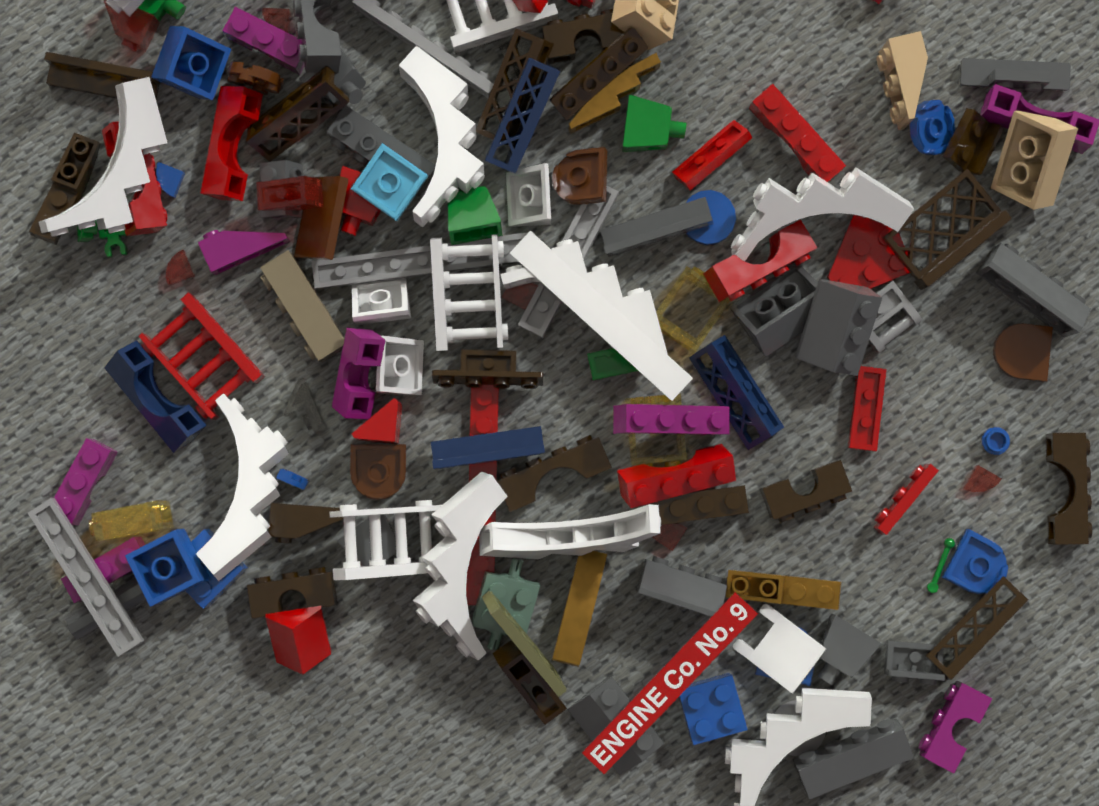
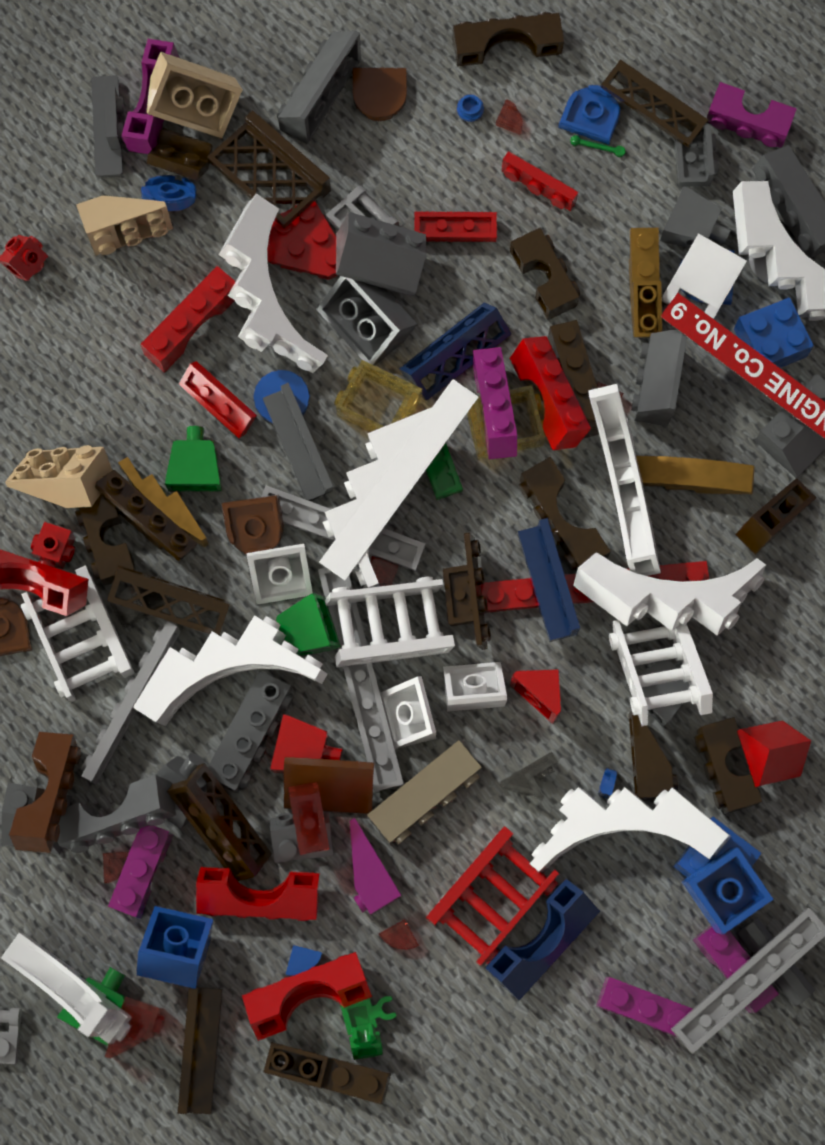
camera: 95 degrees left, 10 degrees down
white arch [39,77,167,236] -> none
clear yellow window [89,500,174,541] -> none
reddish brown plate [227,62,284,95] -> none
magenta arch [332,328,386,419] -> none
reddish brown tile [350,444,406,500] -> none
medium azure plate [351,143,429,221] -> none
sand green plate [471,558,540,650] -> none
olive tile [482,591,567,697] -> none
dark blue fence [485,57,560,174] -> none
red arch [703,219,817,303] -> none

